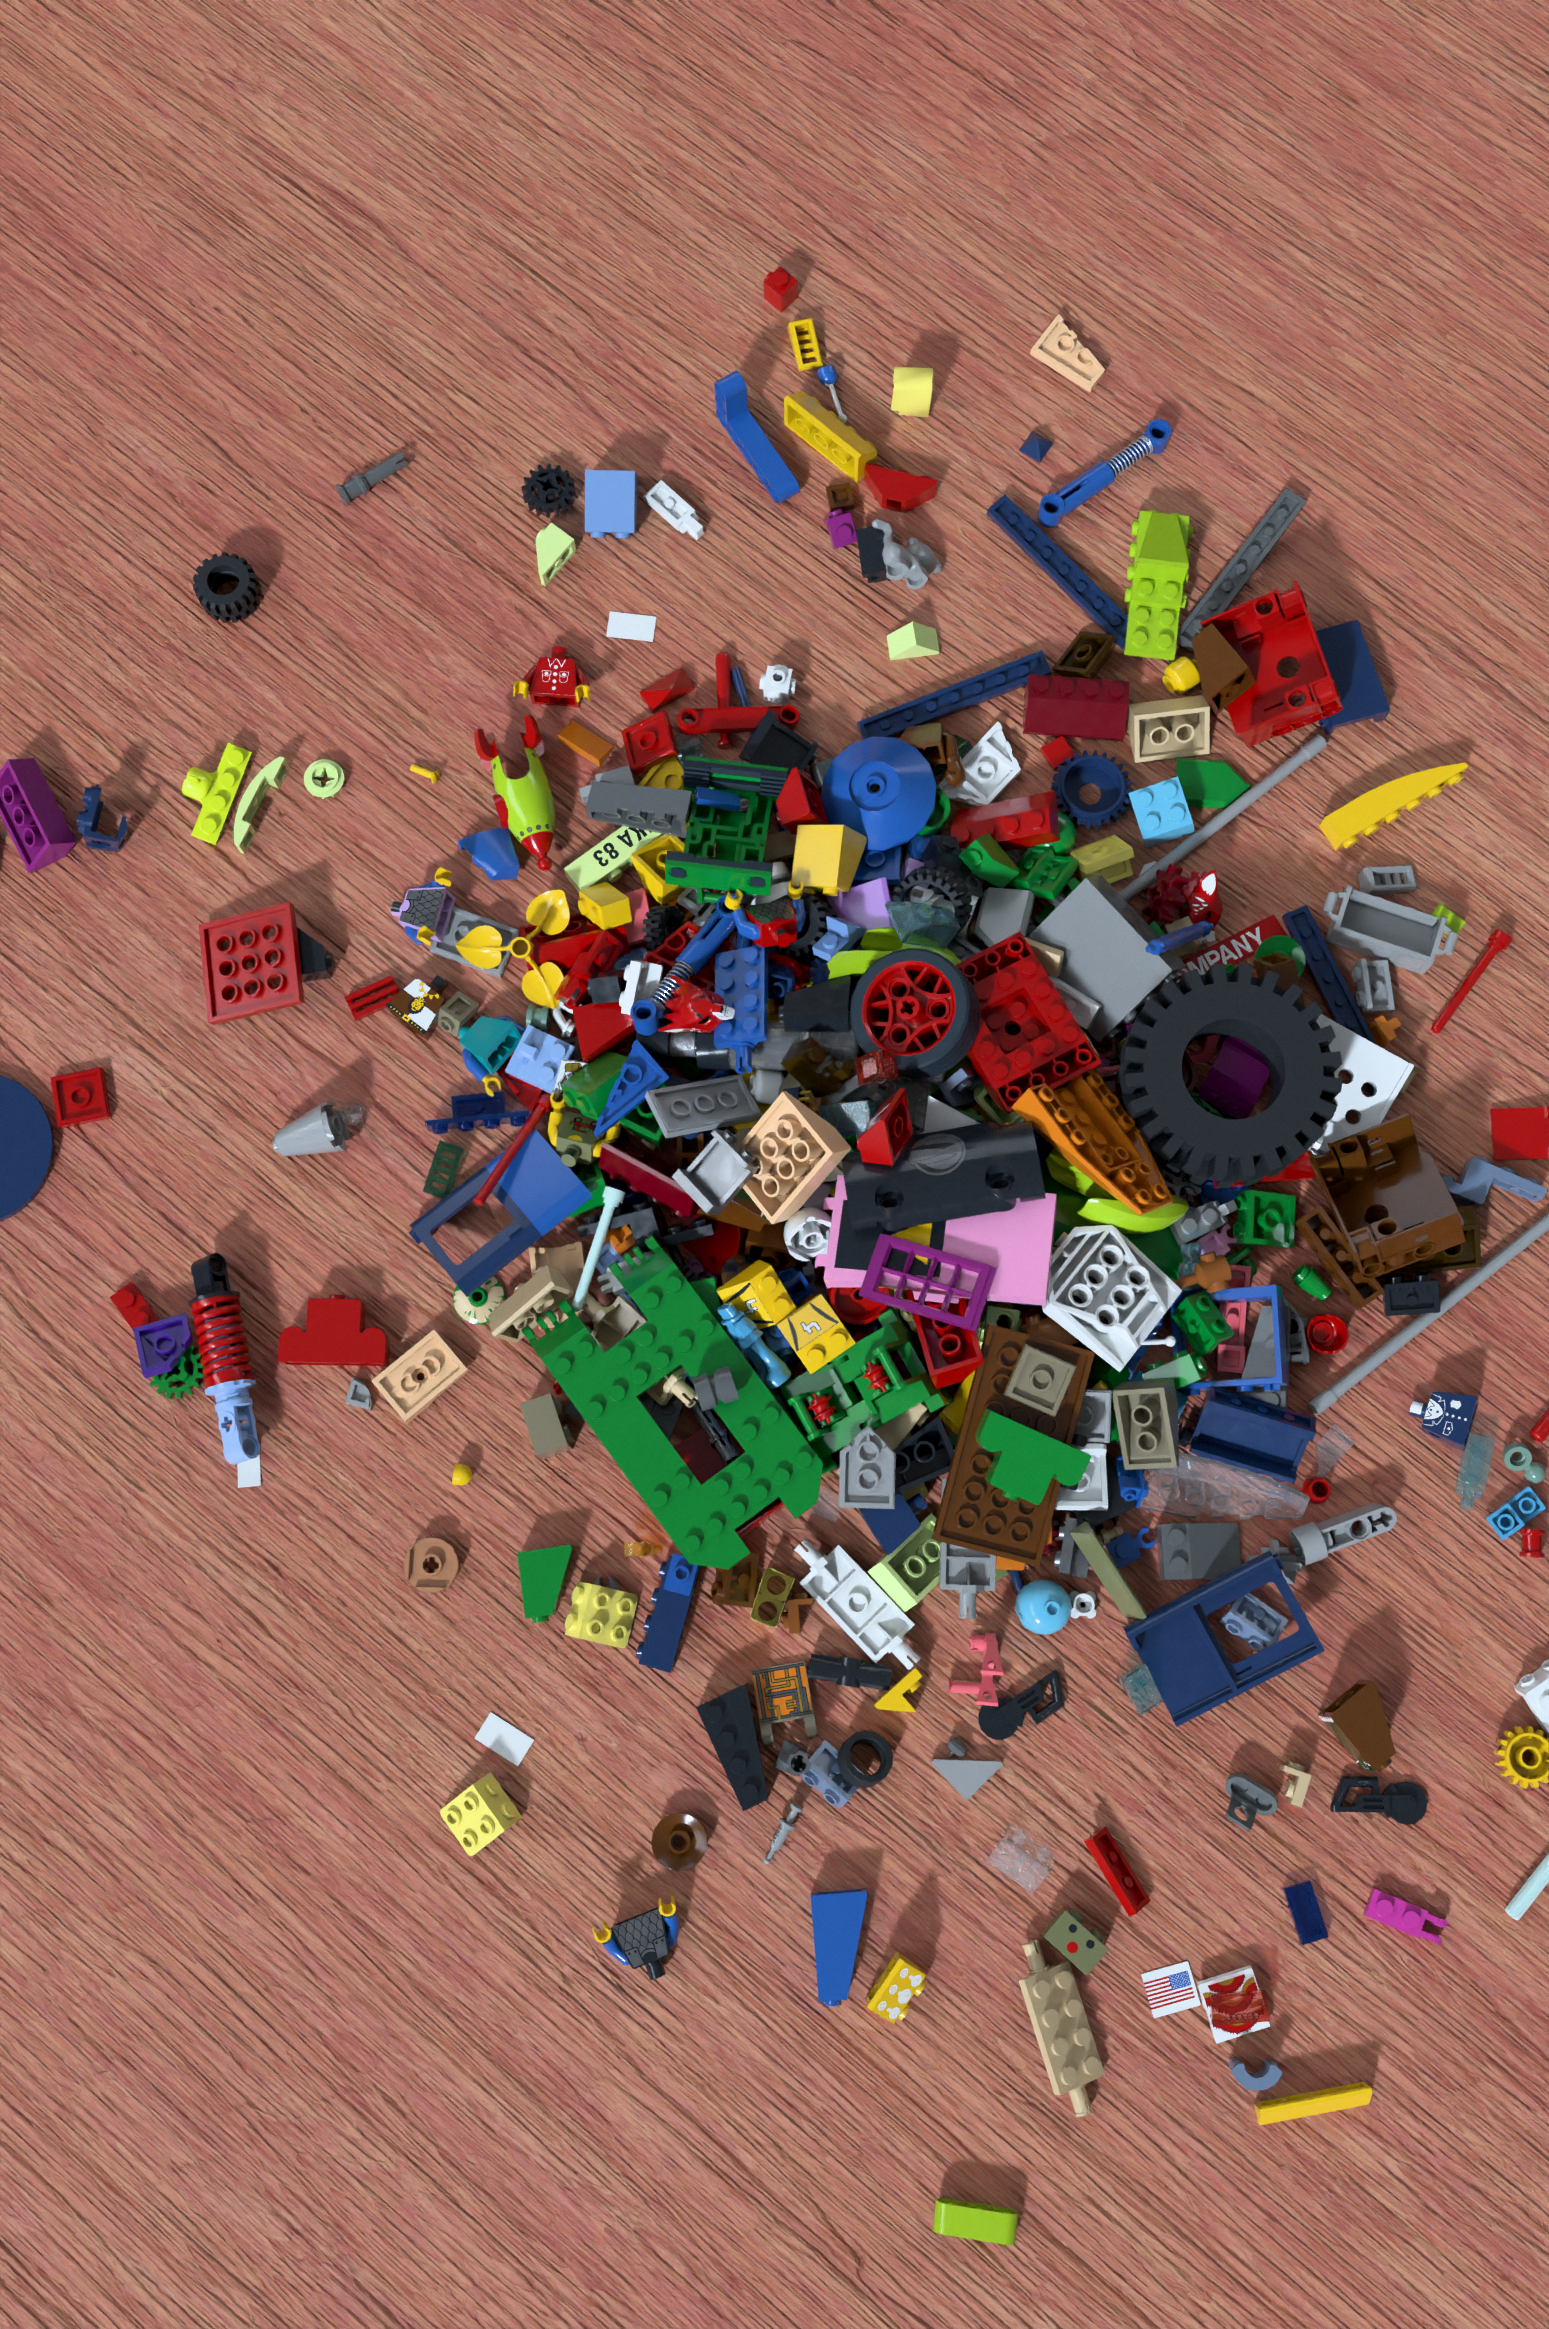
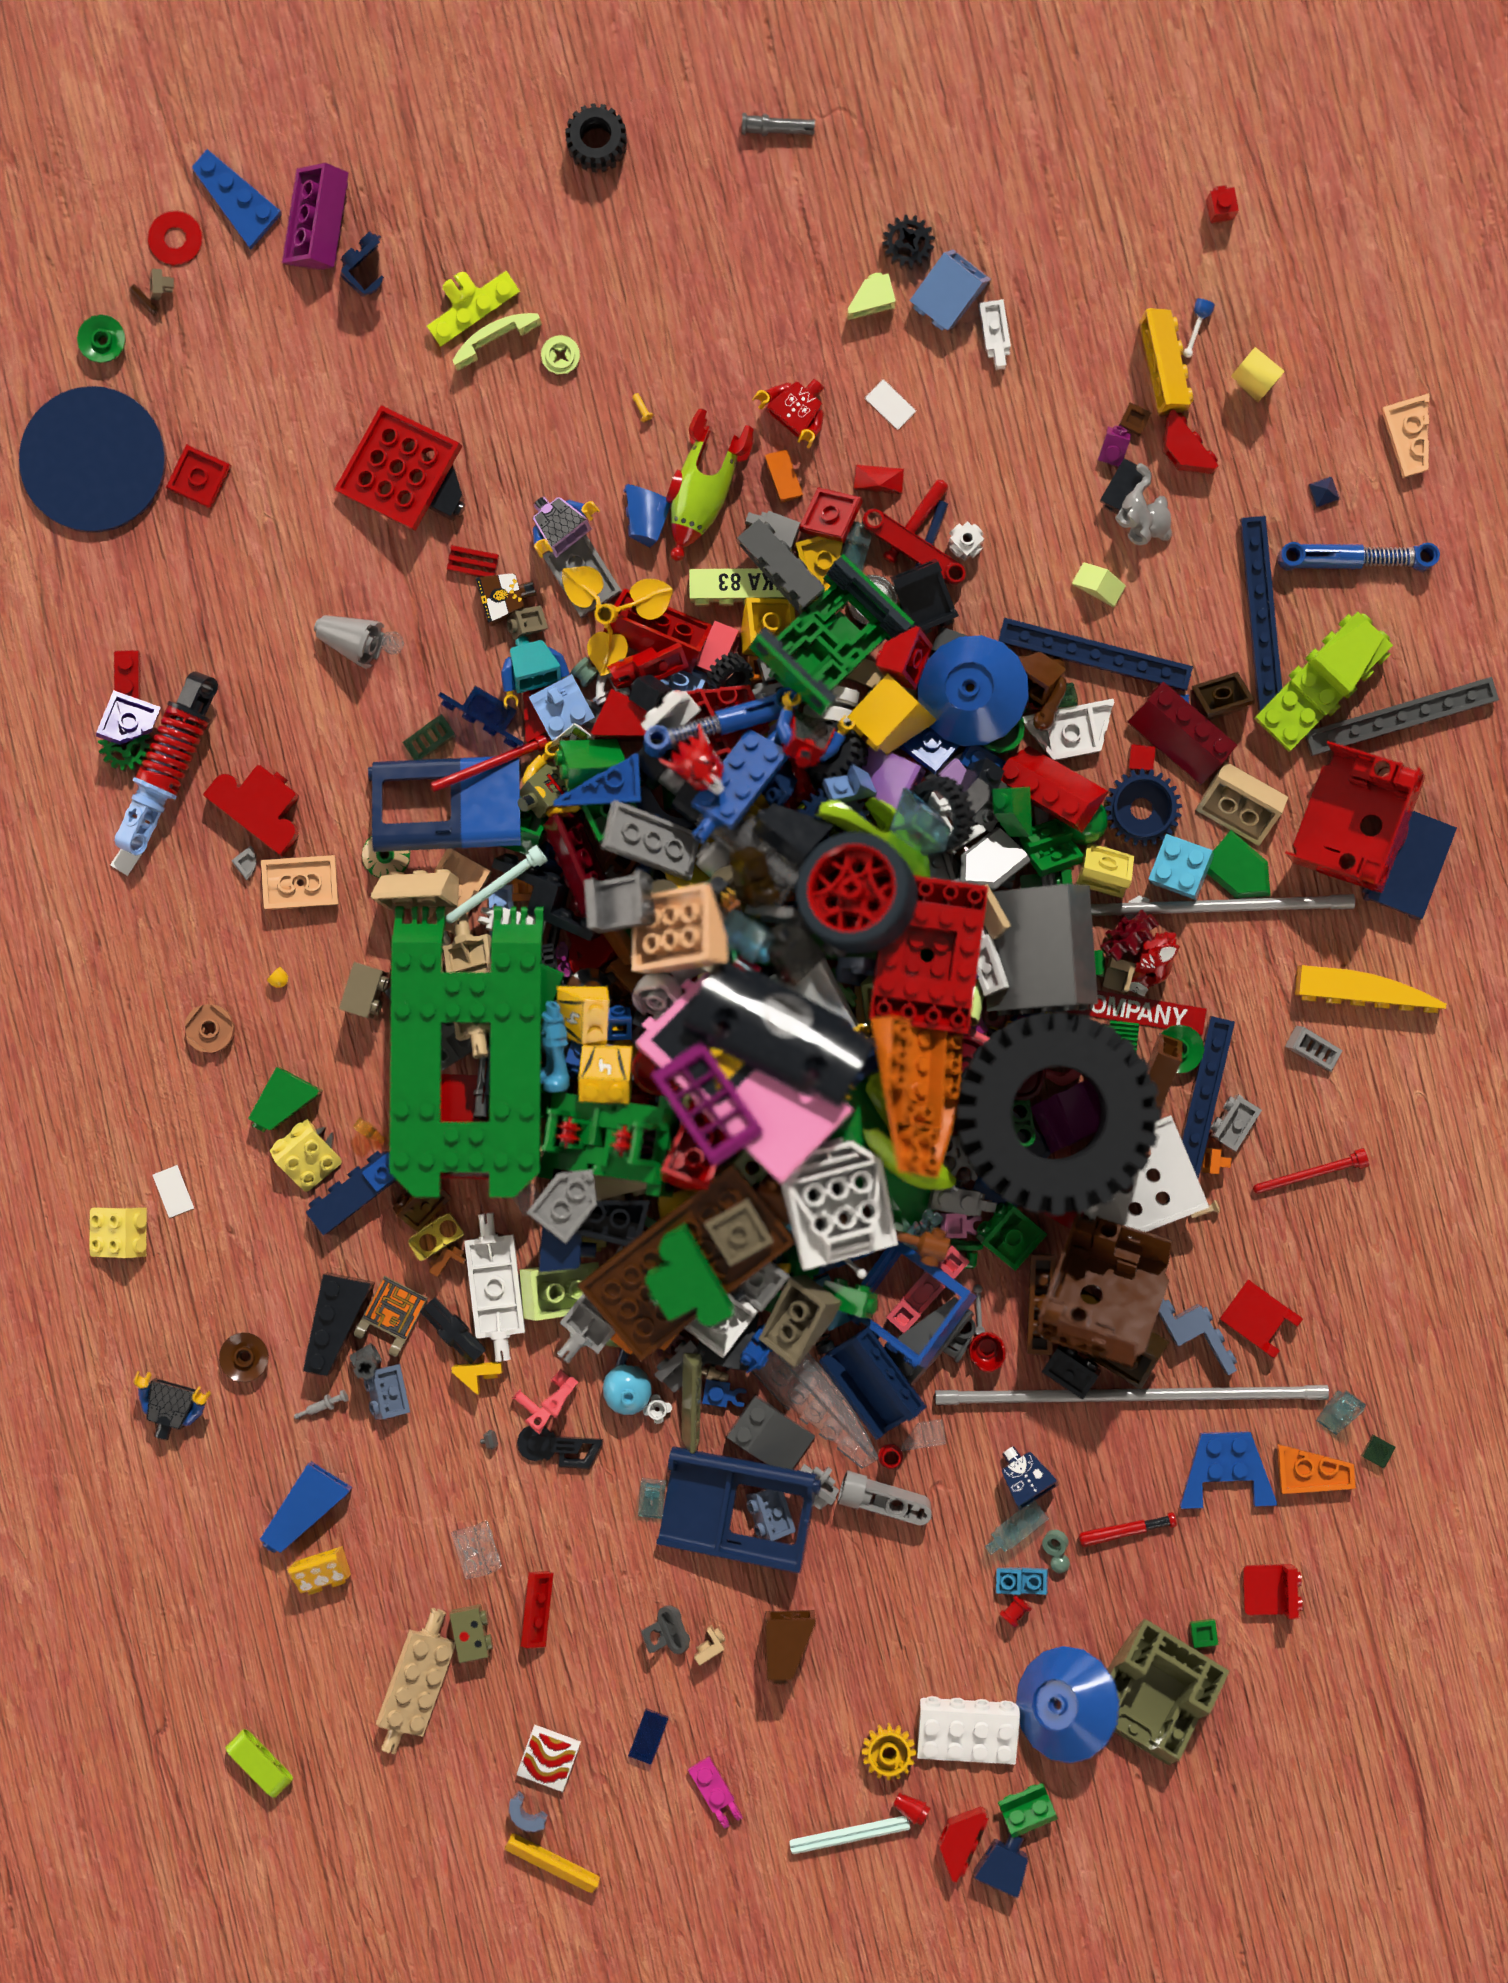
camera: 30 degrees right, 10 degrees up
yellow brick [578,882,632,930] -> none
dark grey wheel [691,1365,739,1411] -> none
blue piece [694,786,741,812] -> none
blue beam [714,370,800,504] -> none
yellow slope [787,318,823,372] -> none
black tyre [837,1730,893,1788] -> none
clear red slope [855,1050,899,1086] -> none
red slope [857,1088,913,1166] -> none
light grey tile [931,1759,1003,1801] -> none
sticker [1141,1961,1201,2018] -> none
blue wheel [1145,921,1214,955] -> none
yellow head [1162,656,1200,694] -> none
green bracket [1171,1291,1234,1357] -> none
reddish brown slope [1192,623,1256,715] -> none
clear red tile [1209,1990,1270,2026] -> none
green cone [1291,1263,1332,1301] -> none
light grey container [1322,884,1459,975] -> none
black piece [1330,1776,1427,1825] -> none
lime piece [1431,904,1466,936] -> none

